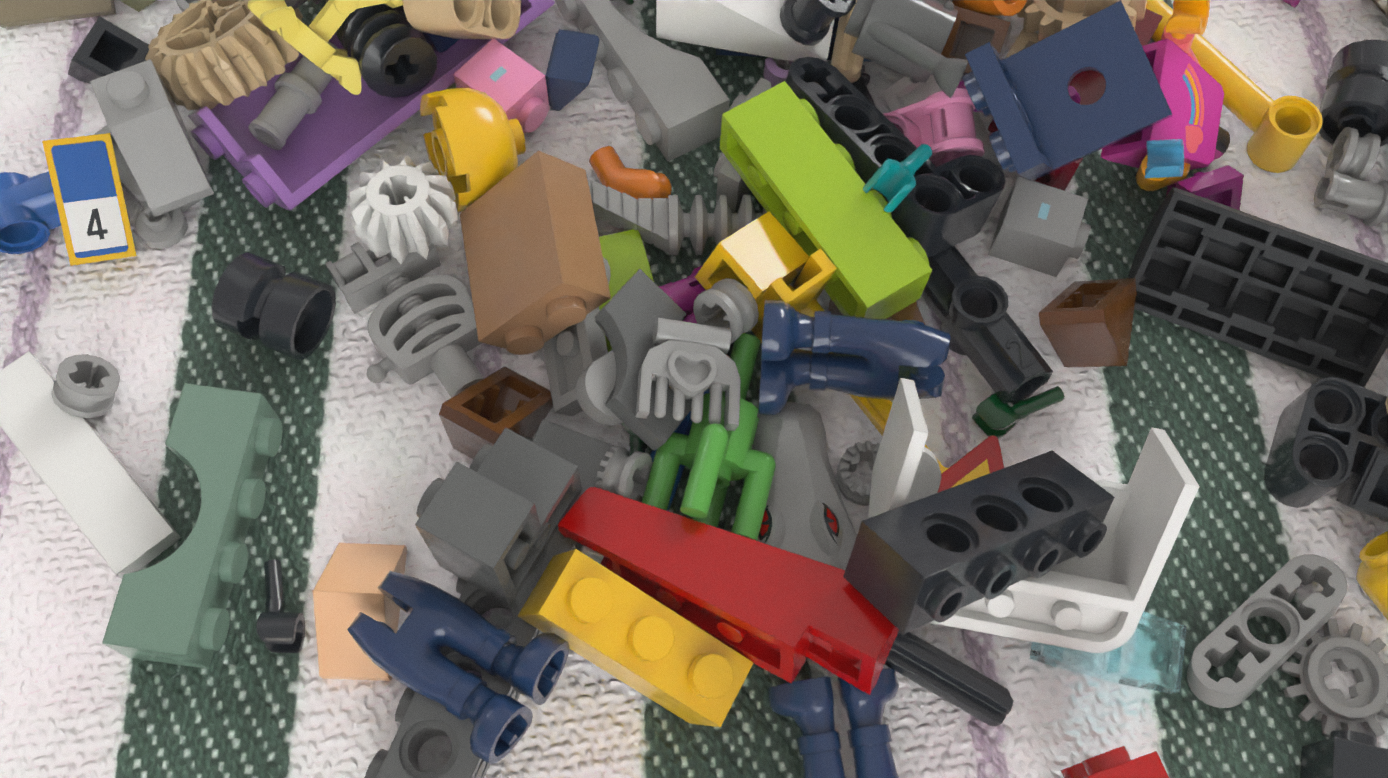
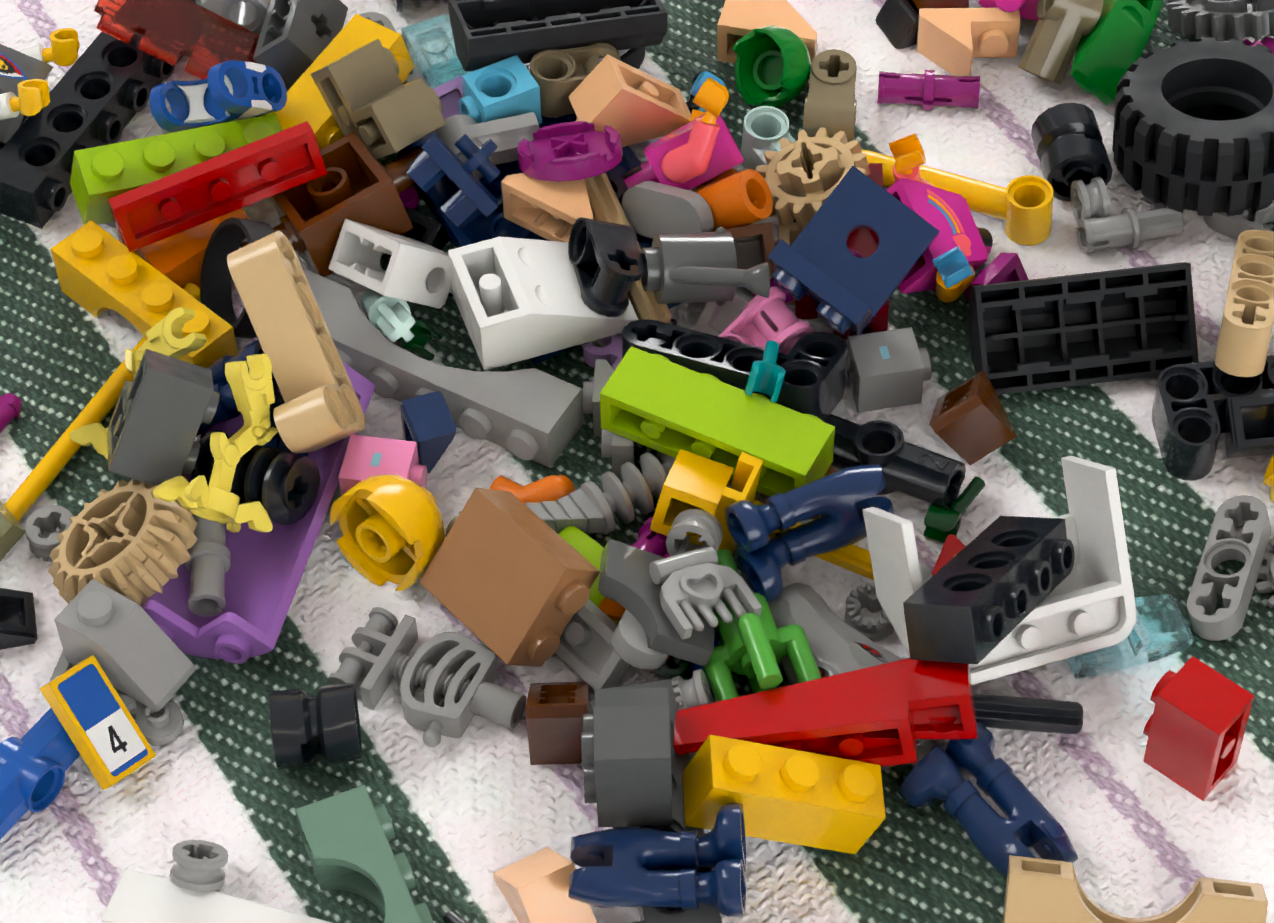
camera: 25 degrees left, 15 degrees down
white gear [349,155,458,264] -> none

